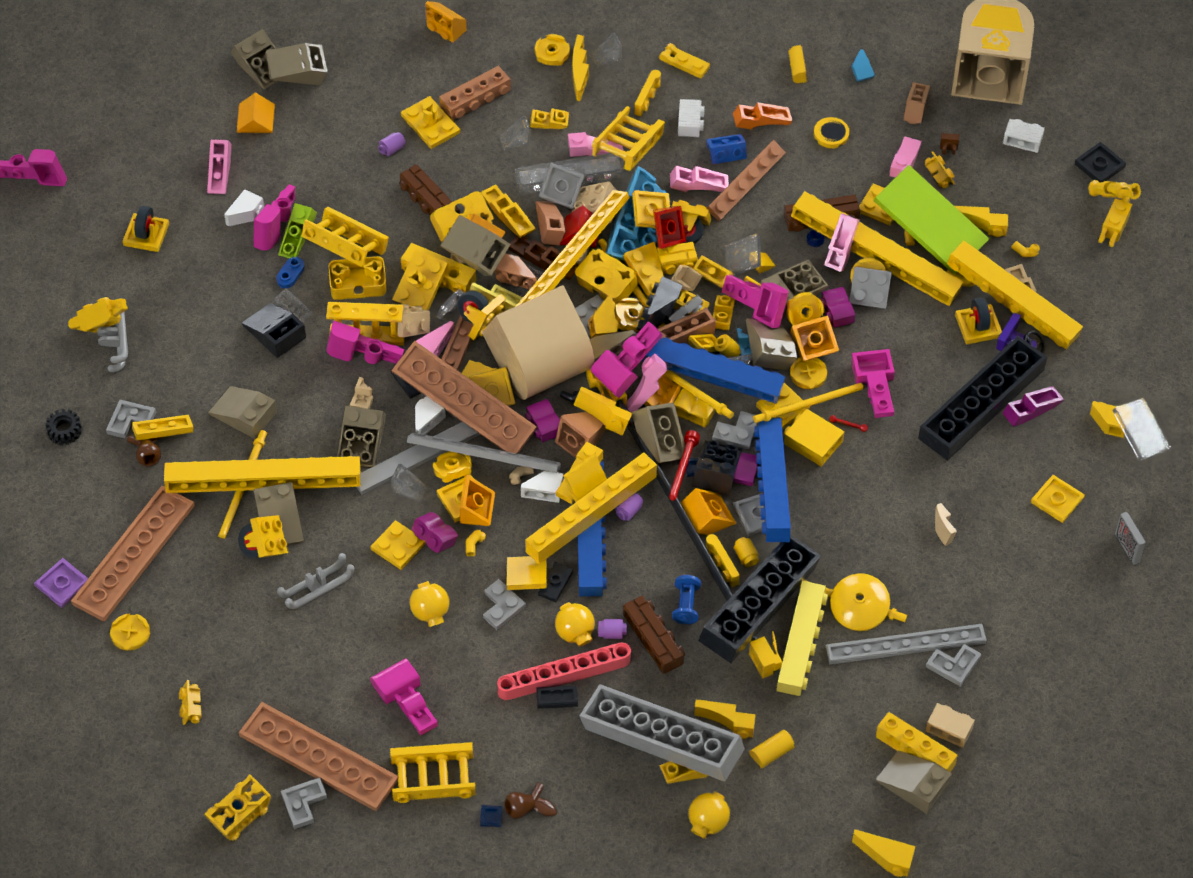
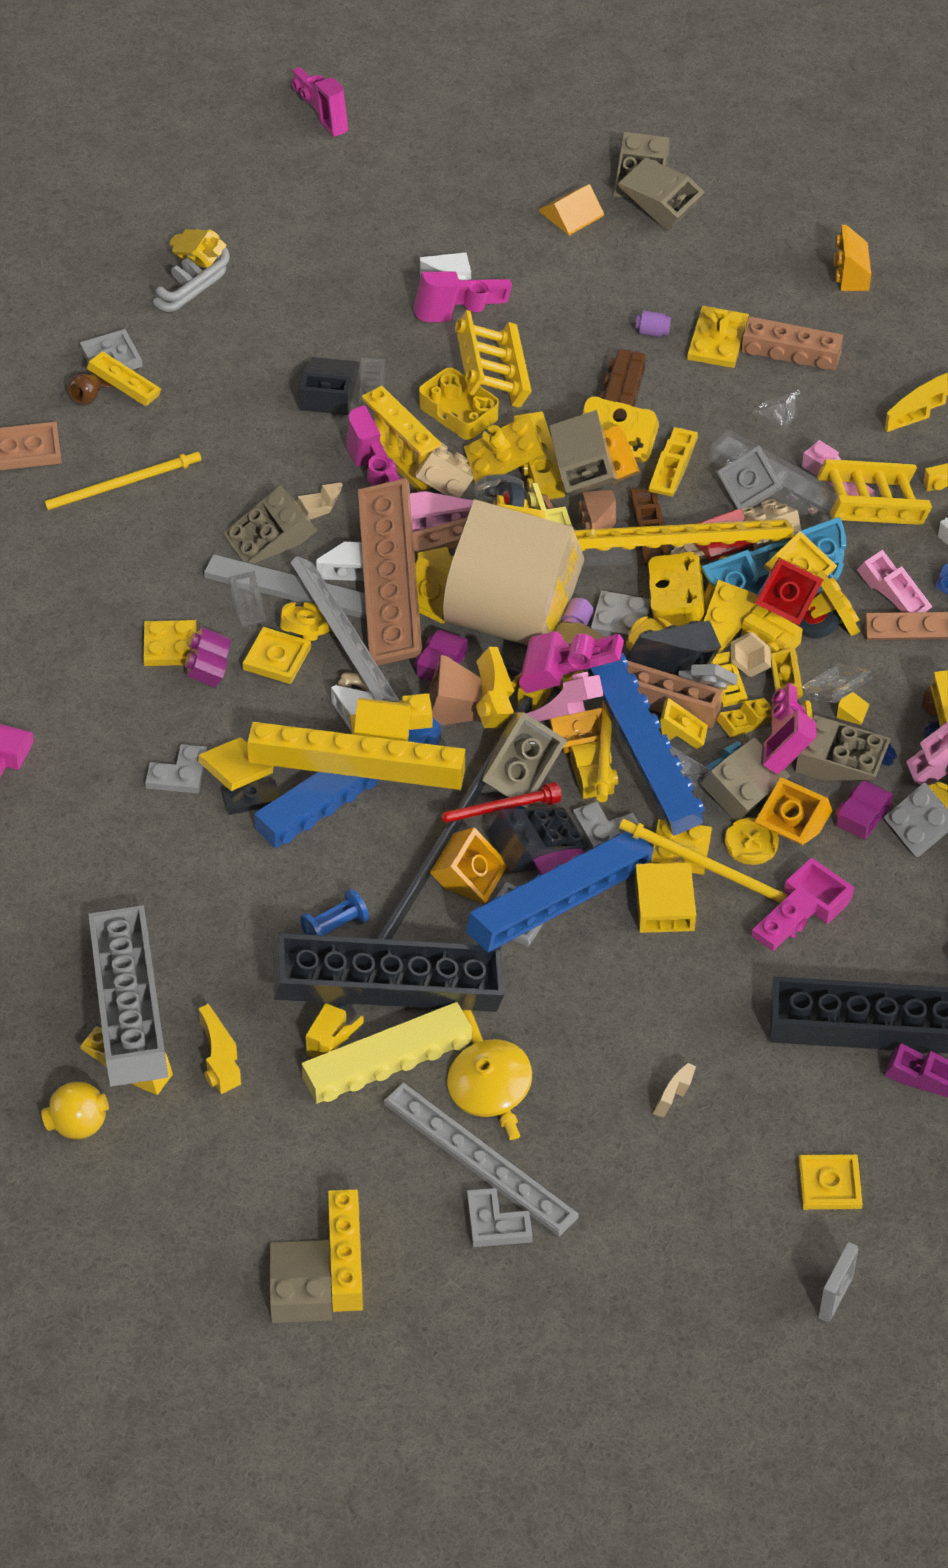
camera: 50 degrees right, 5 degrees down
black tyre [45,409,82,445] -> none
yellow plate [123,206,169,252] -> none
yellow brick [164,456,361,493] -> none
bright pink slope [207,140,232,194] -> none
dark tan slope [208,386,277,439] -> none
yellow plate [238,515,288,558] -> none
dark tan slope [253,482,304,545] -> none
blue plate [276,257,305,289] -> none
light grey piece [277,553,354,609] -> none
lime slope [278,203,317,259] -> none
yellow brick [410,581,449,627] -> none
light orange slope [460,475,495,526] -> none
yellow arm [466,530,486,556] -> none
coral beam [497,643,631,700] -> none
yellow slope [530,109,569,129] -> none
yellow plate [535,34,570,66] -> none
nougat slope [535,201,565,245] -> none
black plate [536,686,578,709] -> none
yellow brick [555,602,595,647] -> none
yellow slope [588,296,619,338] -> none
medium lavender brick [598,619,627,639] -> none
medium lavender brick [615,493,643,521] -> none
reddish brown brick [623,595,685,674] -> none
yellow plate [706,534,740,587] -> none
yellow brick [714,334,741,360] -> none
yellow brick [733,537,760,568] -> none
yellow brick [749,729,795,769] -> none
yellow plate [786,292,824,325] -> none
red hinge [829,415,868,432] -> none
yellow slope [852,829,915,877] -> none
tan brick [926,703,975,748] -> none

